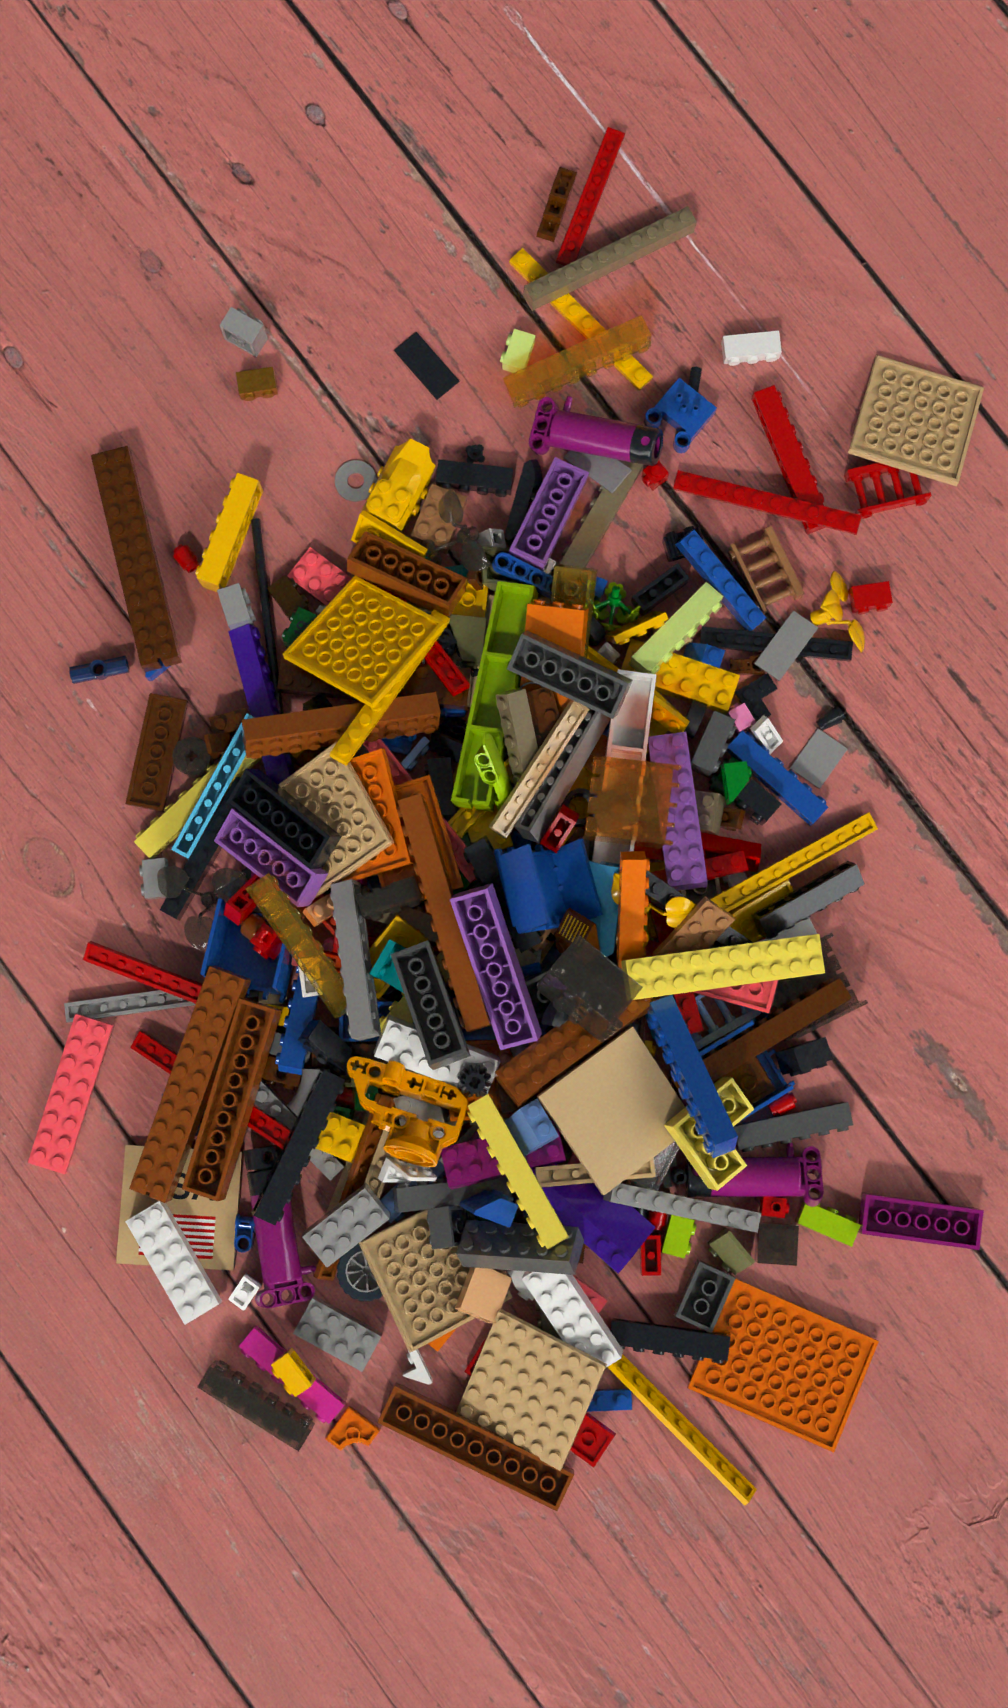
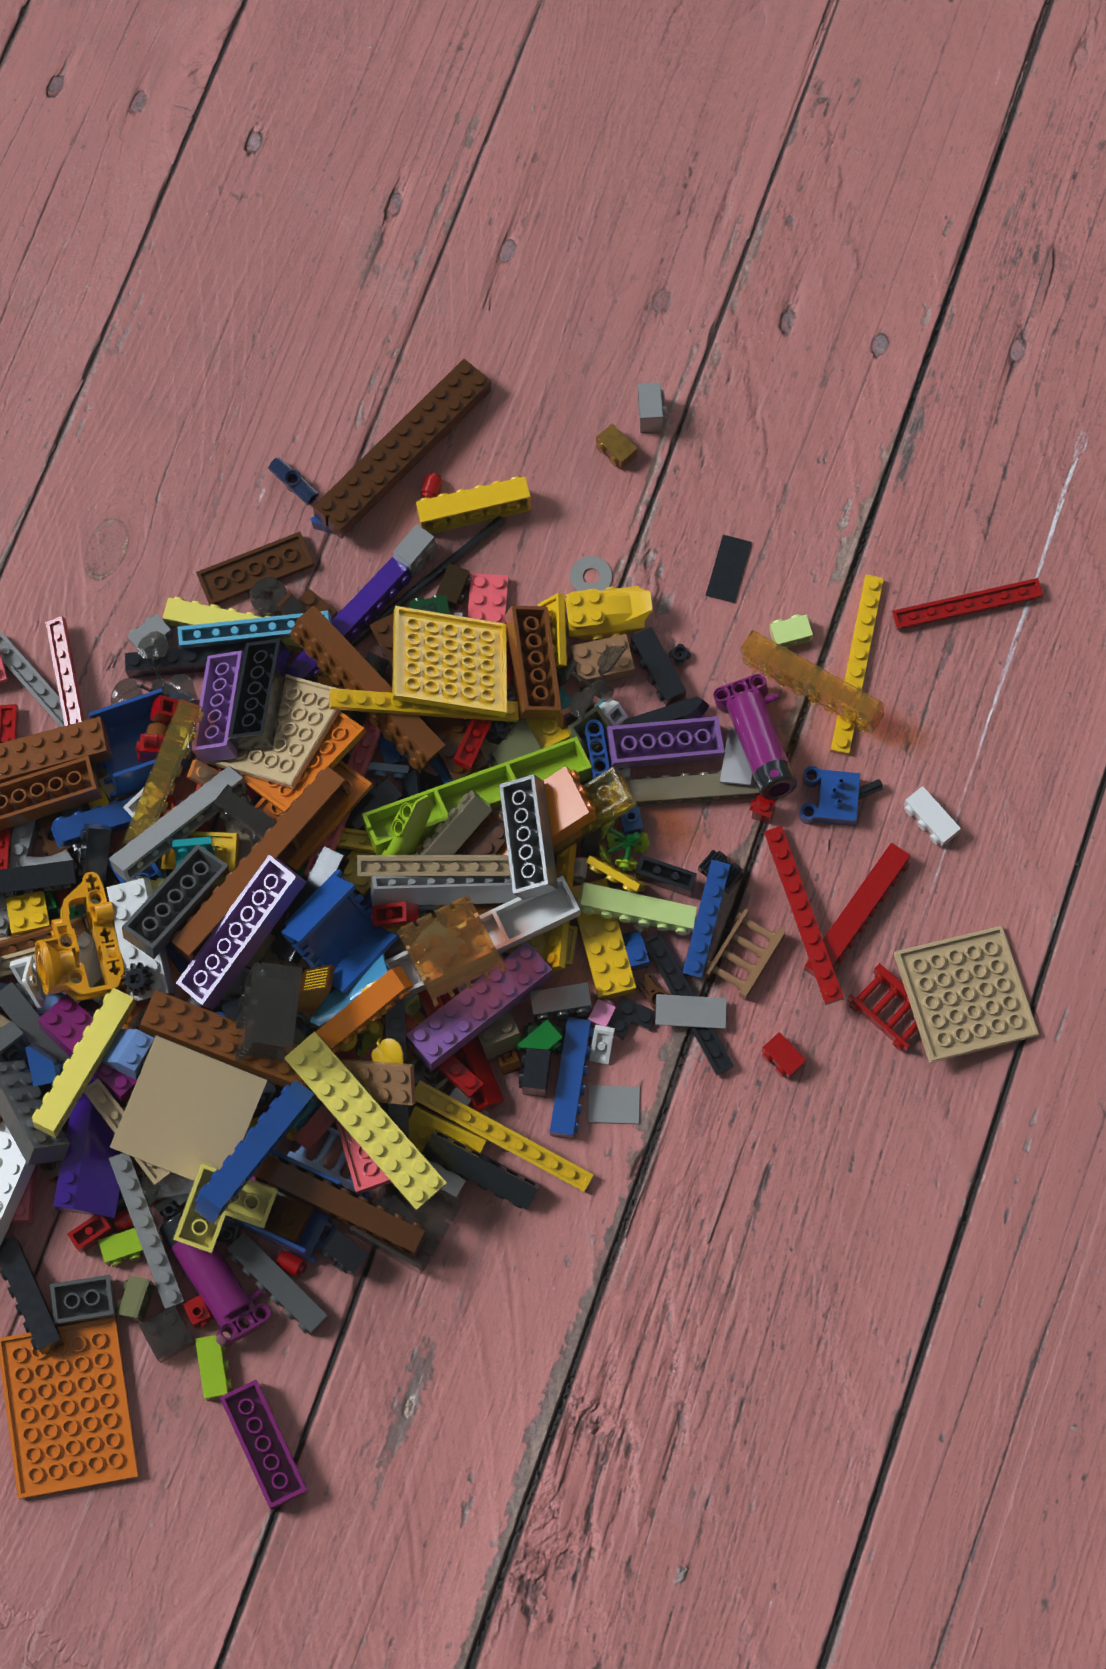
camera: 60 degrees right, 10 degrees down
dark tan brick [523,206,697,311] -> none
reddish brown slope [536,167,577,242] -> none
black tyre [684,700,707,739] -> none
yellow plant [810,571,865,653] -> none
black cone [816,706,845,731] -> none

